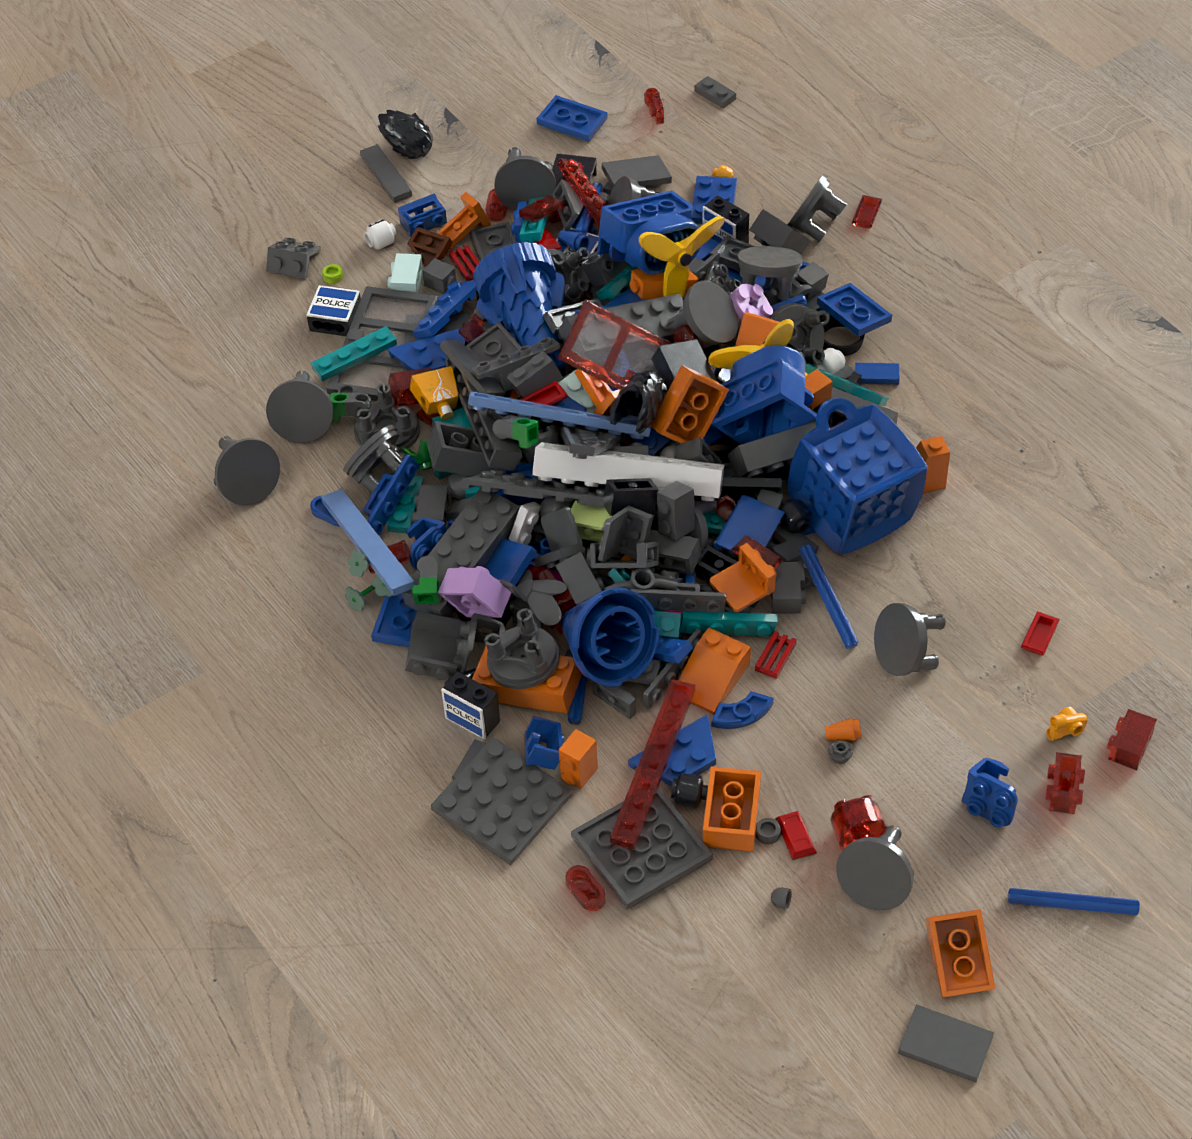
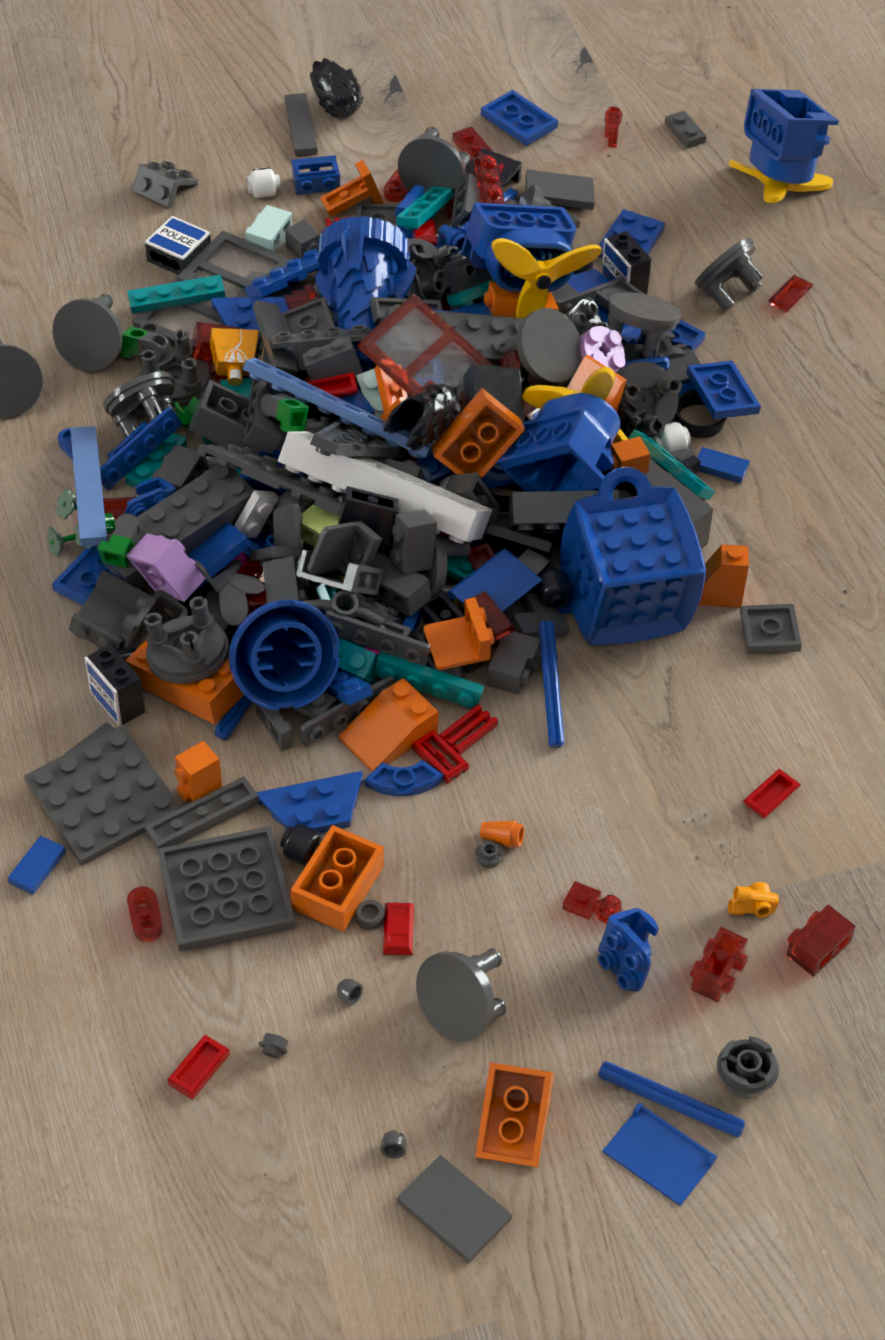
camera: 15 degrees right, 0 degrees up
lime tile [322,264,343,284] -> none
reddish brown wing [407,227,453,267] -> none
clear red plate [519,196,563,222] -> none
blue window [524,715,564,770] -> none
clear red plate [610,679,695,850] -> none
light orange piece [712,165,734,178] -> none
dark grey brick [749,209,810,254] -> none
dark grey brick [796,262,829,300] -> none
clear red brick [830,795,887,850] -> none
dark grey piece [874,603,946,676] -> none
none -> blue tile [8,835,66,895]
none -> dark grey plate [144,776,259,849]
none -> red tile [167,1034,230,1100]
none -> dark grey plate [258,1033,288,1058]
none -> dark grey hinge [380,1130,406,1158]
none -> red tile [412,730,469,784]
none -> clear red plate [452,127,492,161]
none -> clear red plate [563,881,622,924]
none -> blue piece [602,1103,718,1206]
none -> dark grey cone [717,1036,779,1099]
none -> blue brick [729,89,839,203]
none -> dark grey plate [740,604,802,654]

